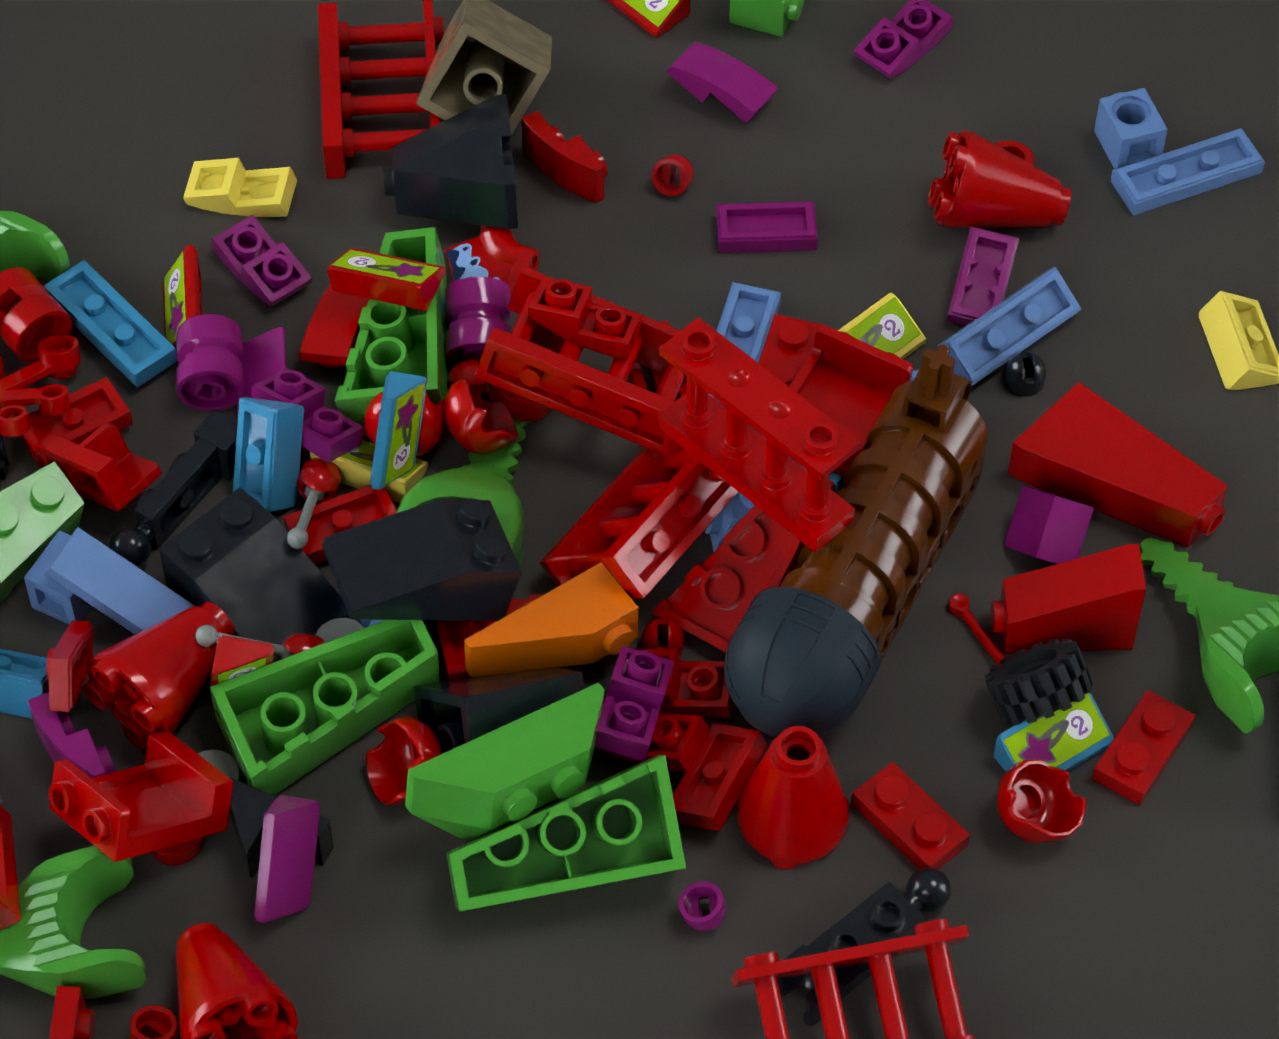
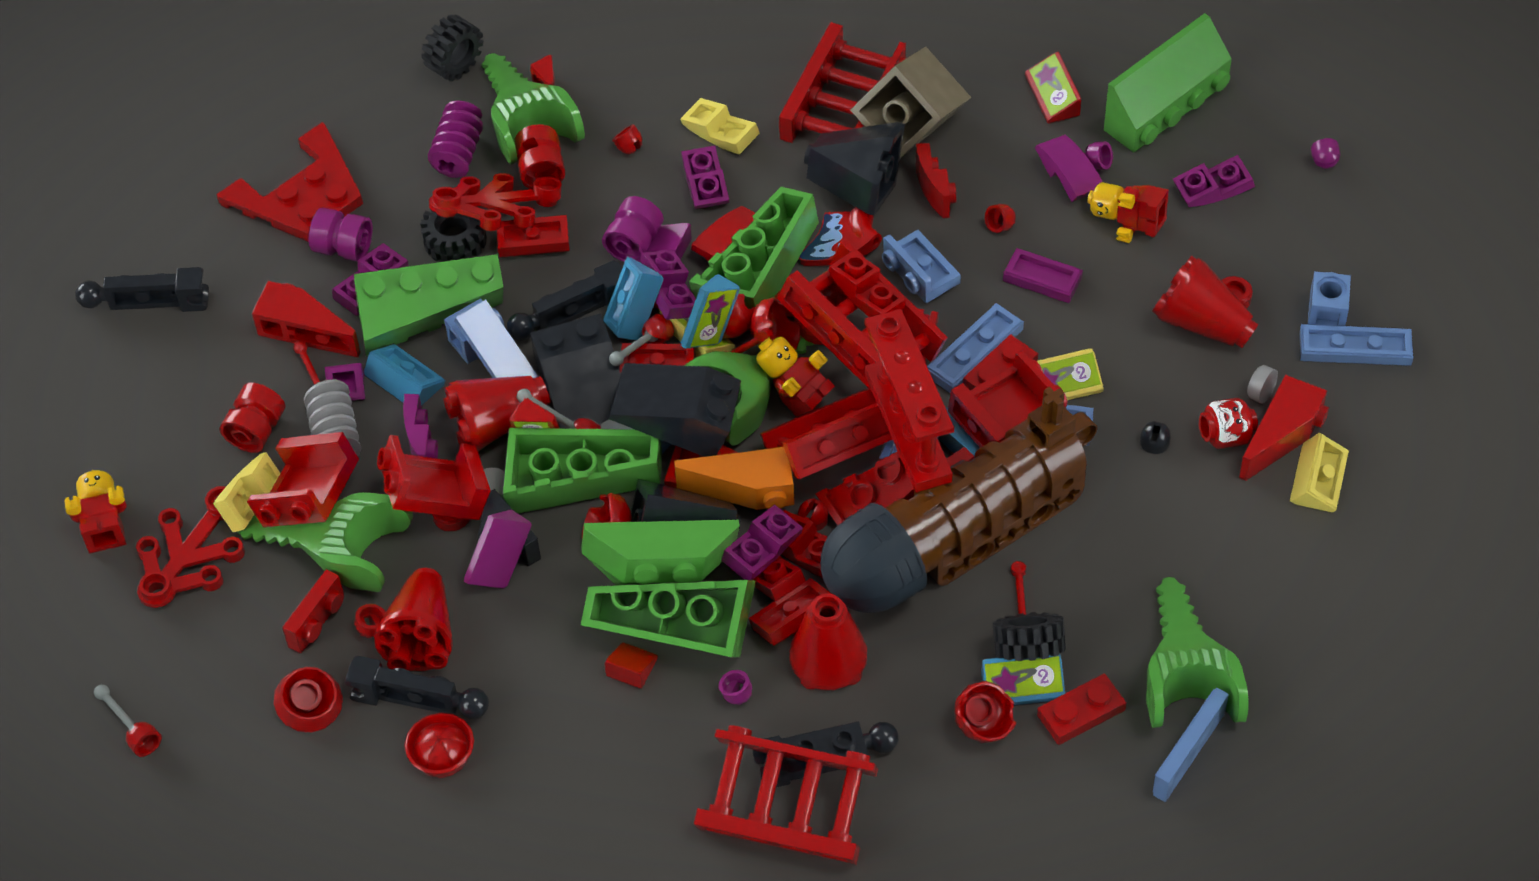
camera: 30 degrees right, 0 degrees up
red panel [35,423,162,512] -> none
dark azure plate [44,260,178,387] -> none
red plate [46,620,93,712] -> none
slope [163,245,203,348] -> none
red slope [327,247,446,311] -> none
magenta wheel [445,277,511,365] -> none
red plate [851,761,970,869] -> none
medium blue tile [937,267,1082,385] -> none
magenta plate [946,227,1019,326] -> none
red slope [990,544,1146,654] -> none
magenta panel [1005,485,1094,564] -> none
red slope [1008,382,1228,547] -> none
none -> red slope [604,642,658,689]
none -> red hinge [612,124,643,154]
none -> red hinge [724,328,773,353]
none -> piece [756,337,835,417]
none -> medium blue bracket [882,230,961,303]
none -> magenta hinge [1084,141,1113,170]
none -> piece [1087,182,1169,243]
none -> red head [1199,398,1258,449]
none -> red slope [1239,375,1330,481]
none -> light grey tile [1247,365,1278,404]

